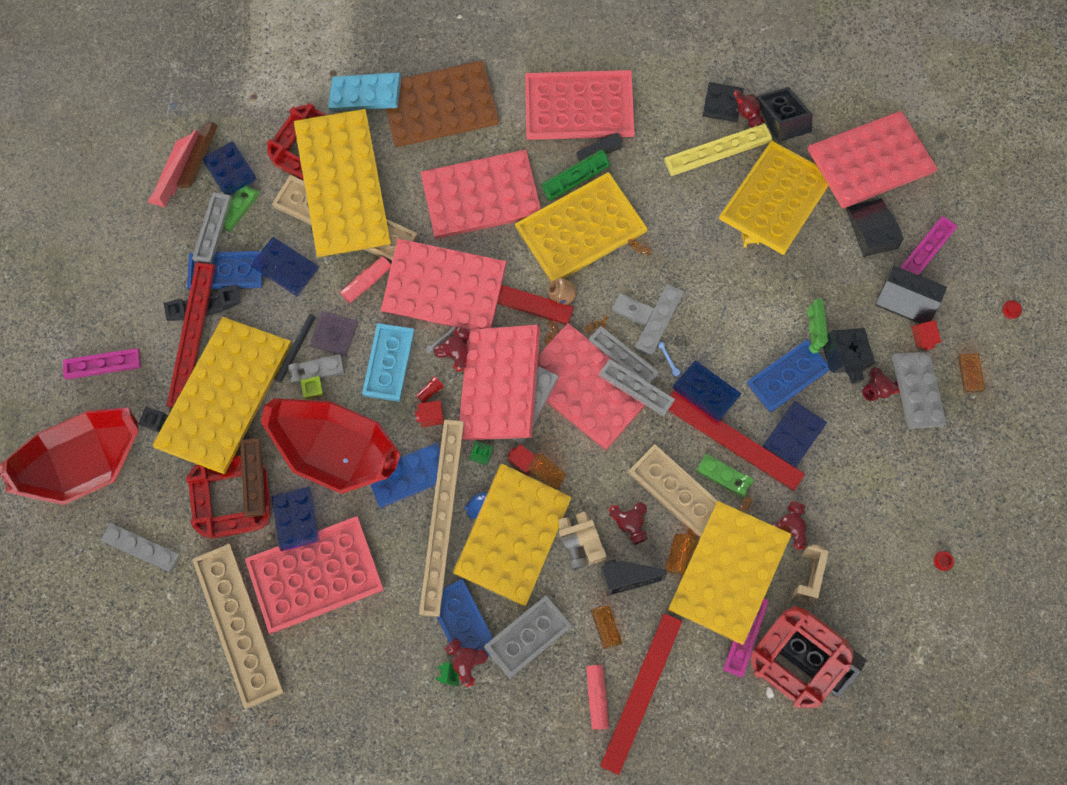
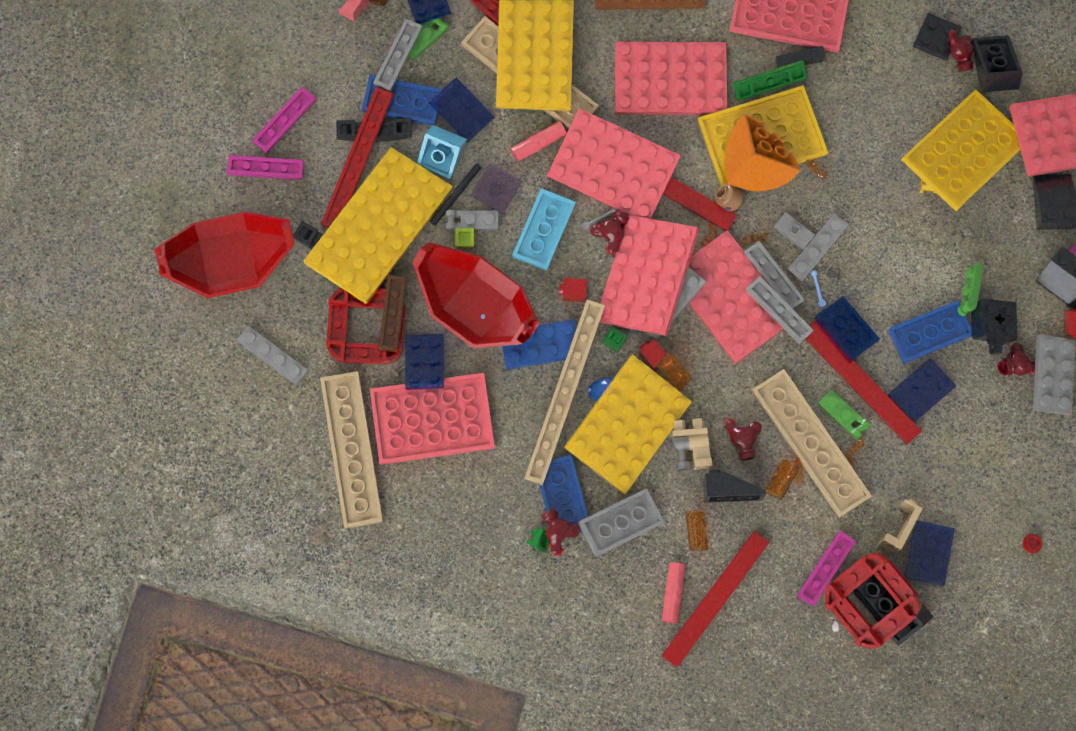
camera: 10 degrees right, 5 degrees up
red pin [416,376,444,403] -> none
light yellow plate [664,123,772,176] -> none
yellow plate [668,501,792,645] -> none
dark red animal [773,502,807,550] -> none
none -> dark pink plate [252,87,317,154]
none -> medium azure slope [417,125,467,179]
none -> orange brick [724,114,800,191]
none -> clear blue plate [905,520,955,586]

